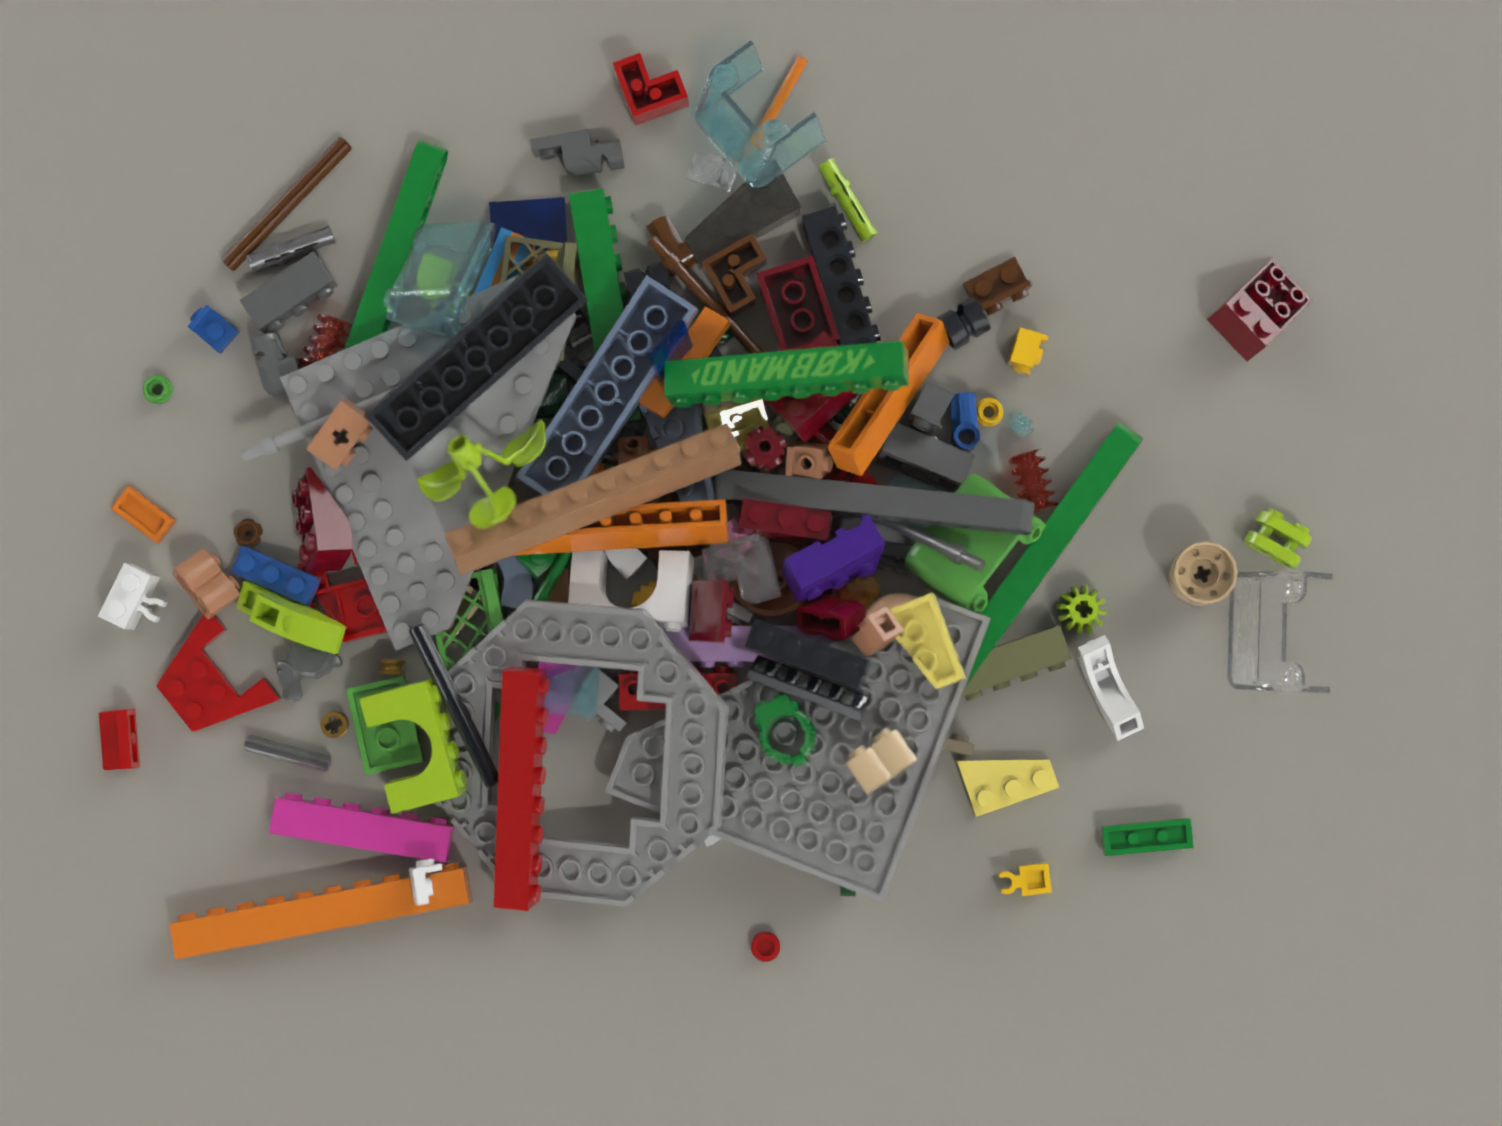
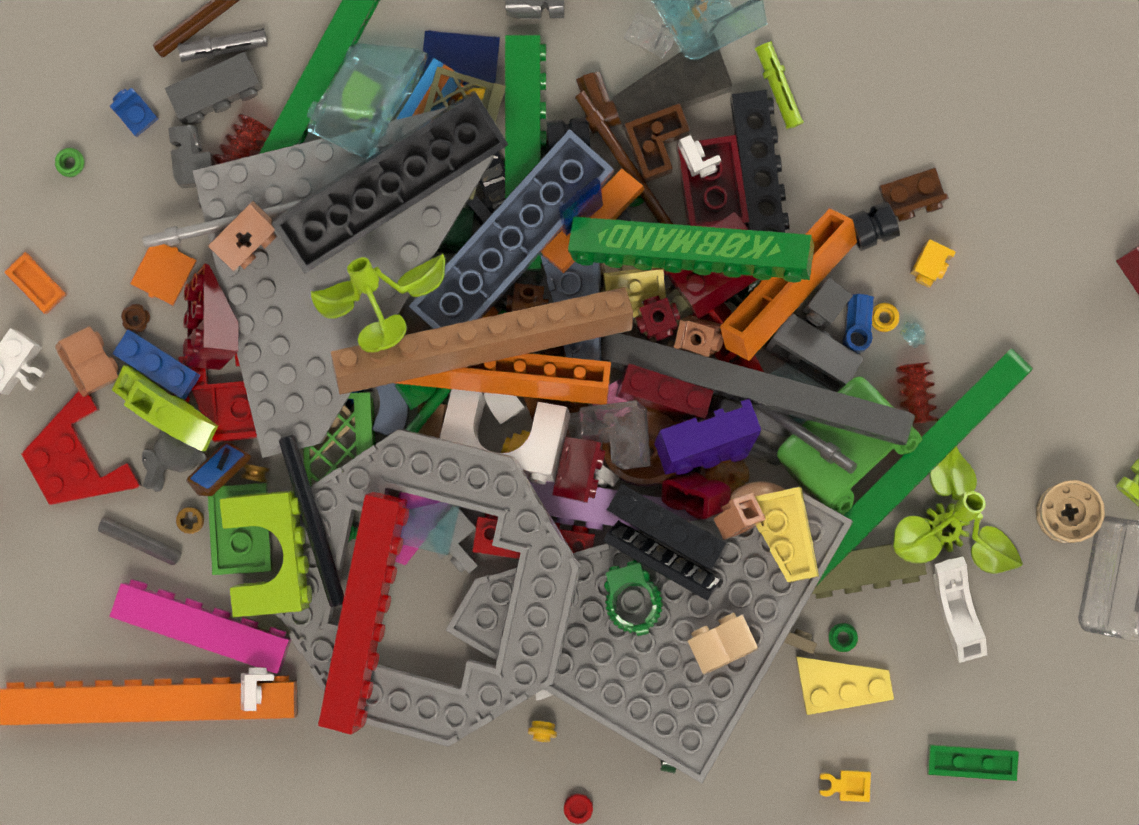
camera: 15 degrees right, 0 degrees up
none -> orange piece [130,244,197,306]
none -> slope [186,442,251,496]
none -> yellow plate [528,721,557,743]
none -> white bracket [678,135,721,178]
none -> green plate [828,623,858,652]
none -> lime plant [893,446,1023,574]

